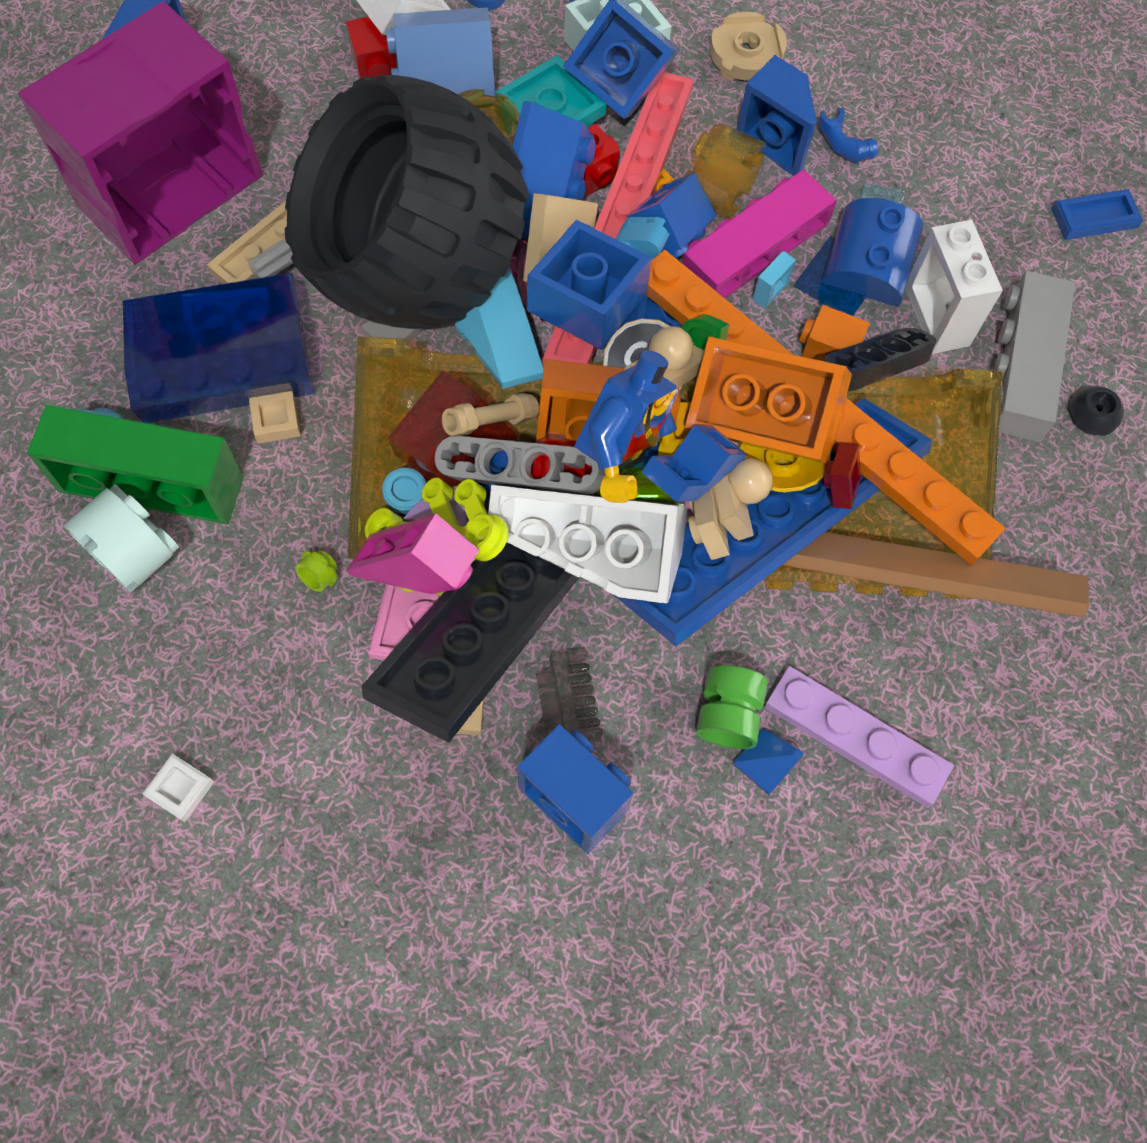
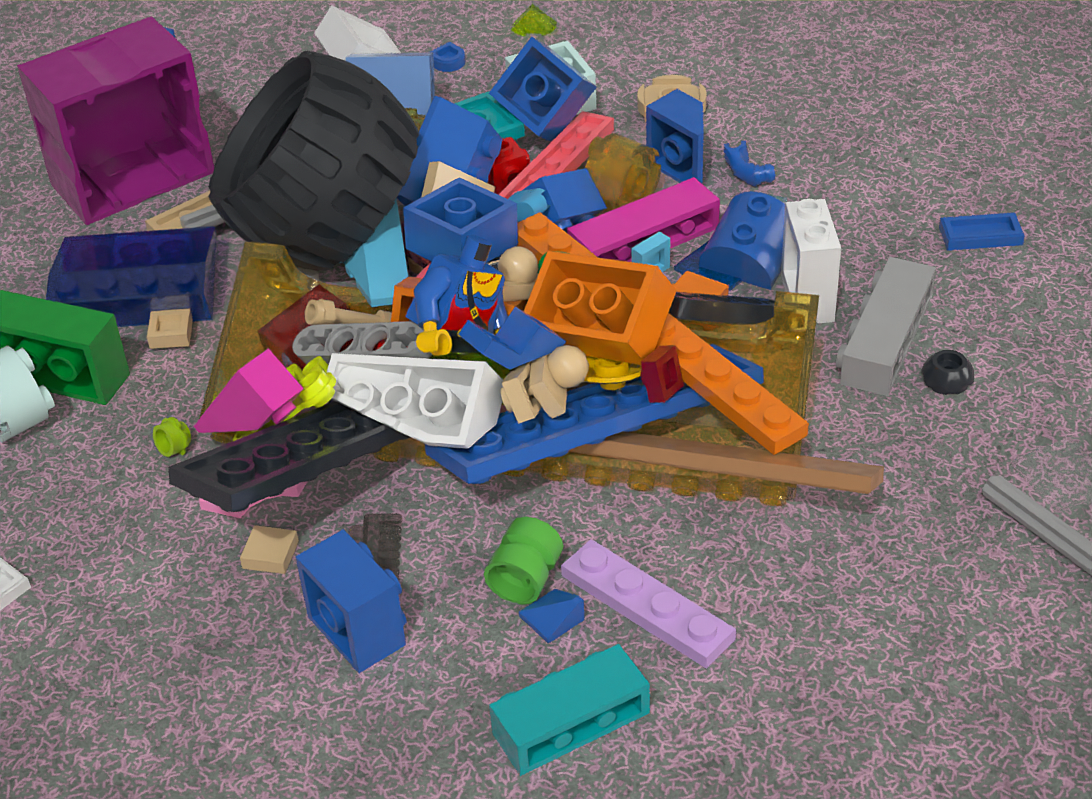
camera: 15 degrees right, 25 degrees down
none -> teal brick [489,644,650,776]

